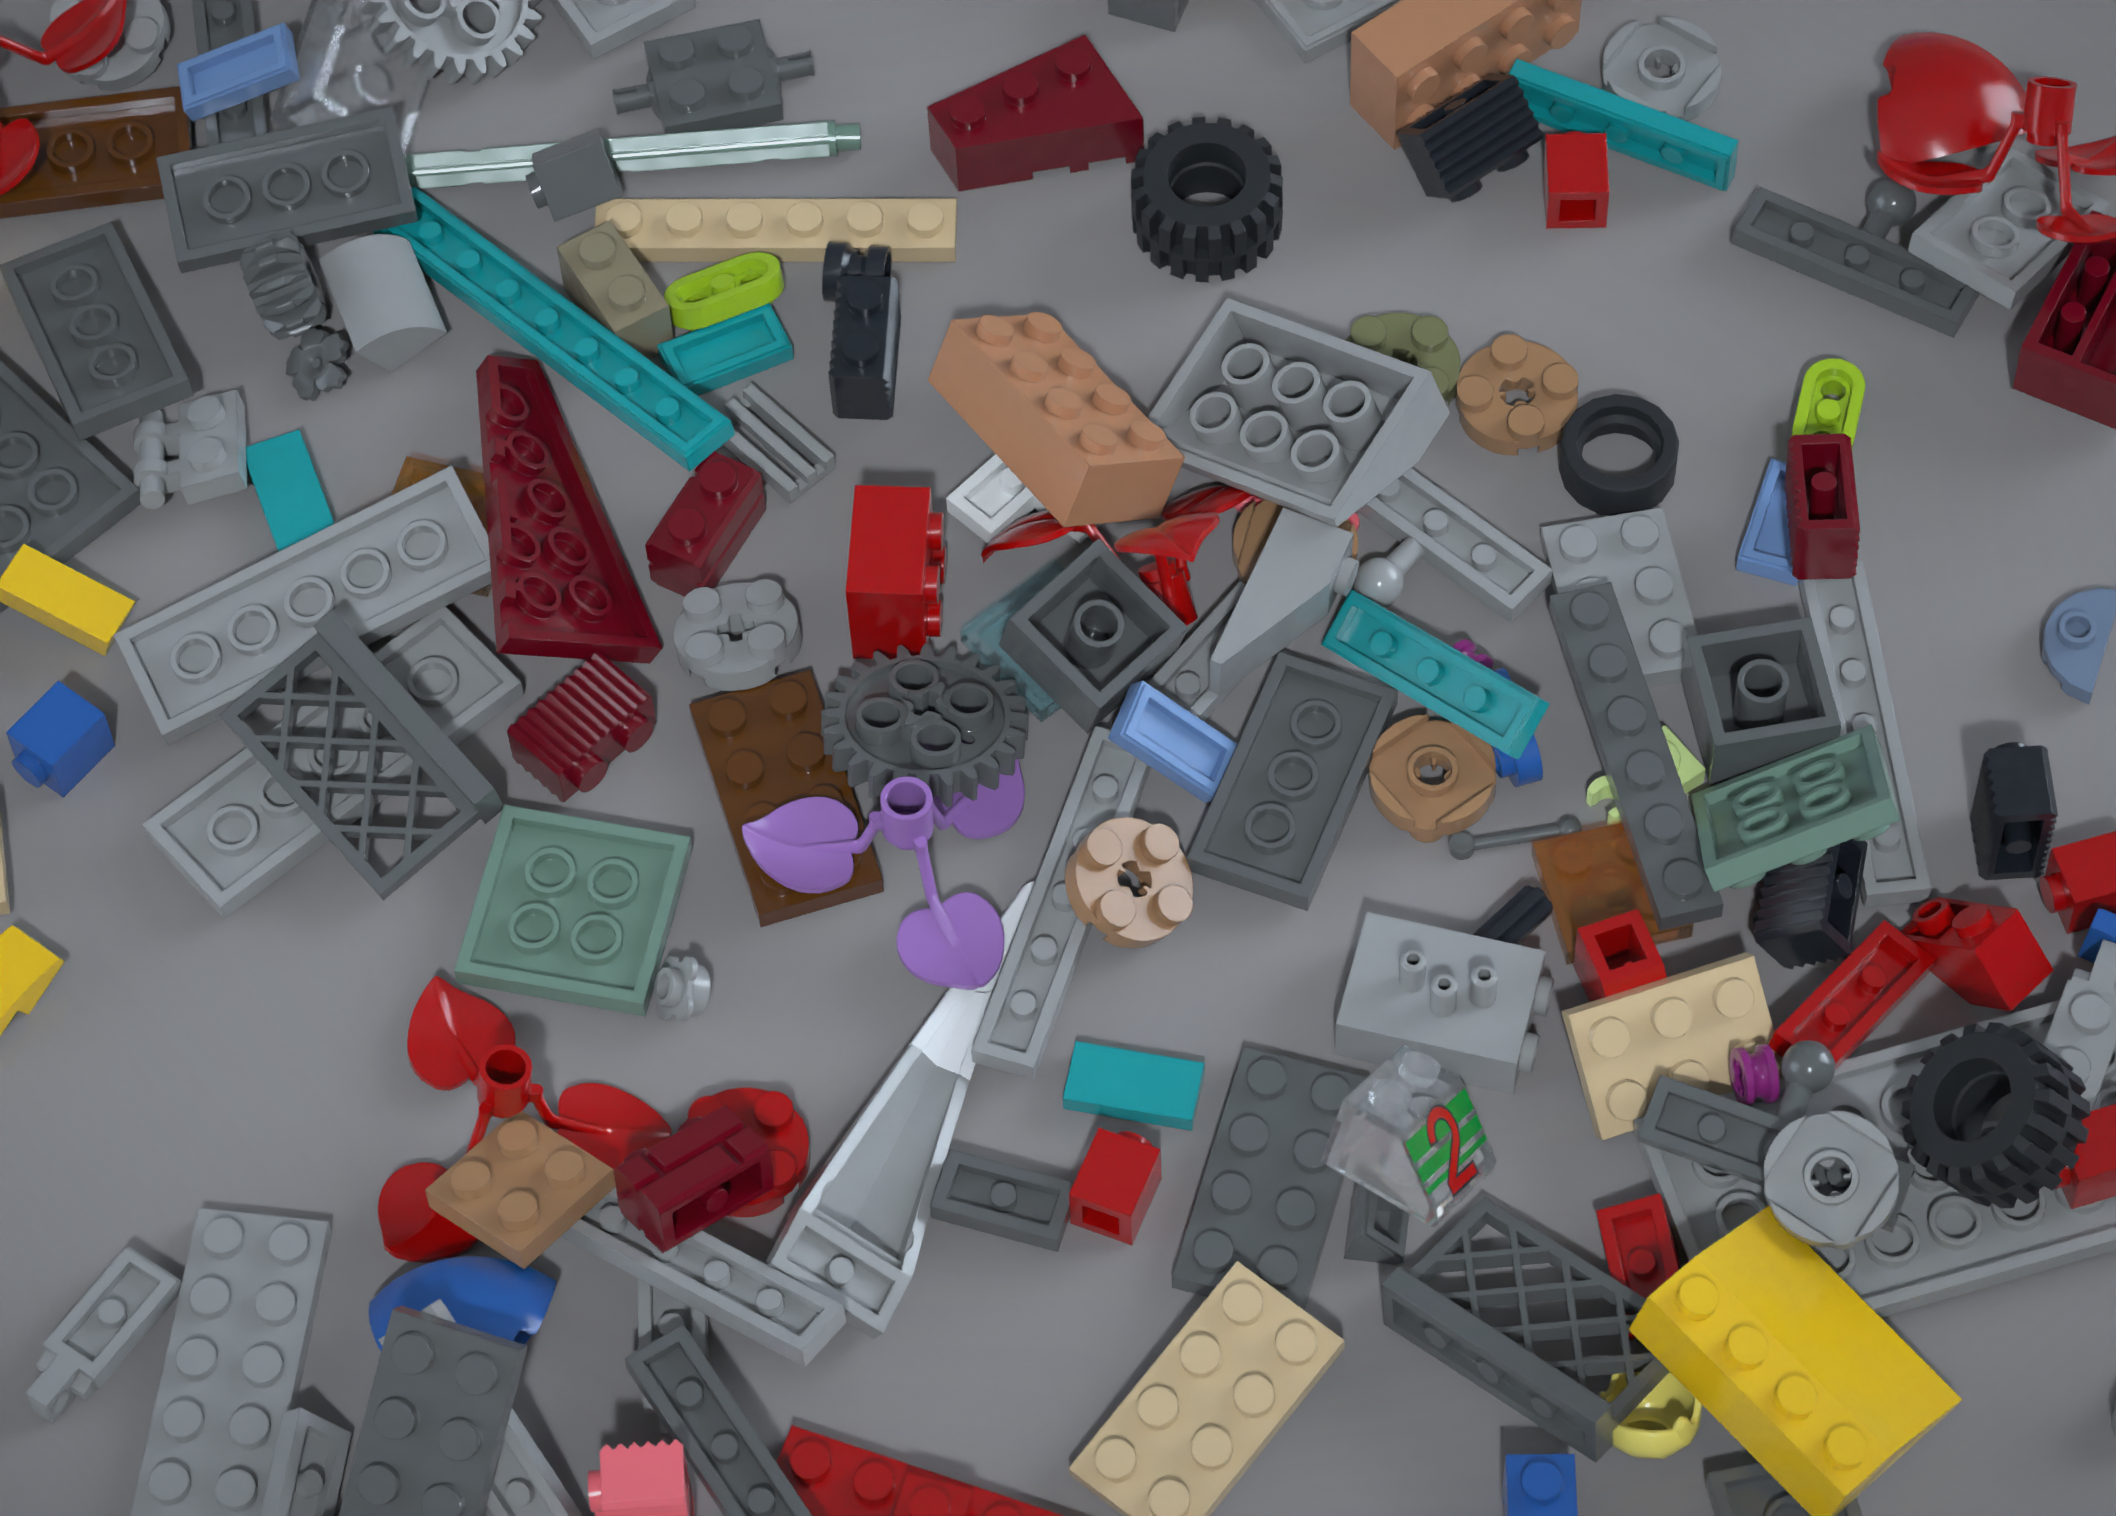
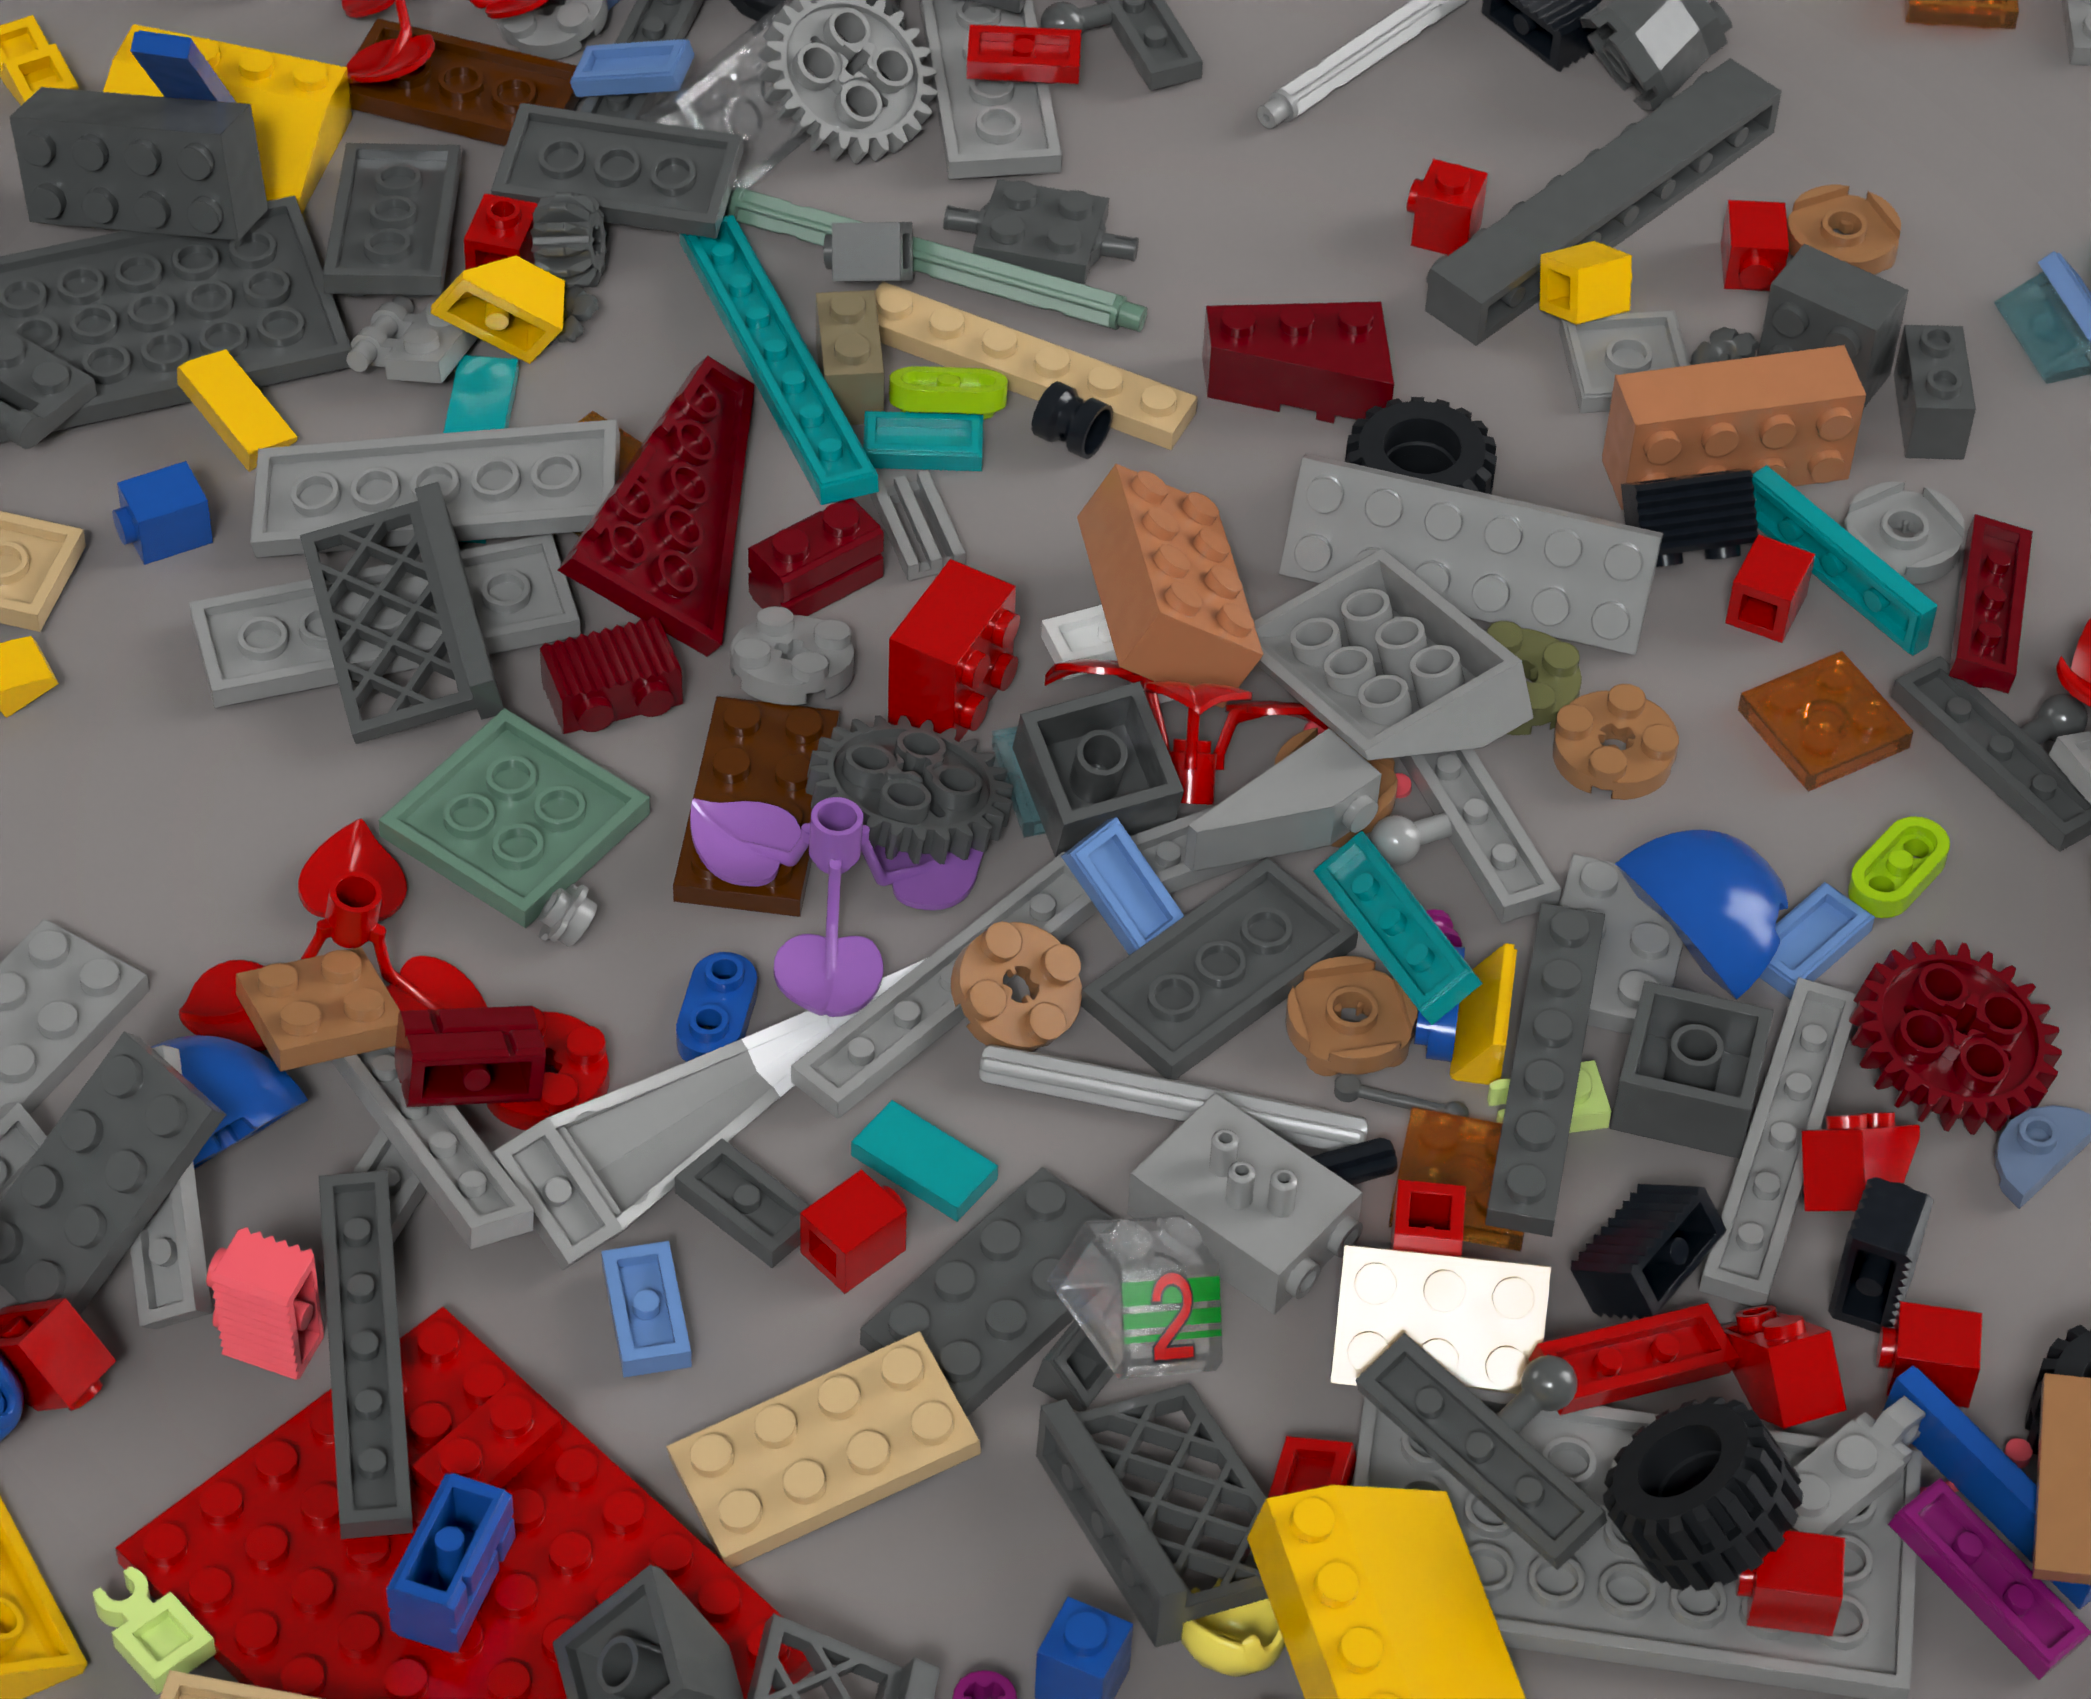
camera: 20 degrees right, 10 degrees down
light grey brick [319,234,447,373] -> none
black brick [828,276,901,420] -> none
black tyre [1559,394,1679,516] -> none
sand green plate [1691,724,1900,892] -> none
magenta bush [1729,1044,1780,1106] -> none
light grey plate [1764,1111,1899,1250] -> none
dark red brick [1784,434,1861,580] -> none
none -> yellow slope [431,256,565,364]
none -> red brick [463,193,538,270]
none -> medium blue plate [601,1241,692,1378]
none -> blue plate [676,952,757,1062]
none -> light grey axle [979,1044,1368,1151]
none -> light grey plate [1279,453,1663,655]
none -> yellow slope [1449,943,1517,1085]
none -> blue brick [1615,830,1788,999]
none -> clear orange plate [1738,651,1914,792]
none -> red slope [1802,1112,1920,1212]
none -> dark red gear [1849,939,2062,1134]
none -> dark red plate [1949,514,2033,694]

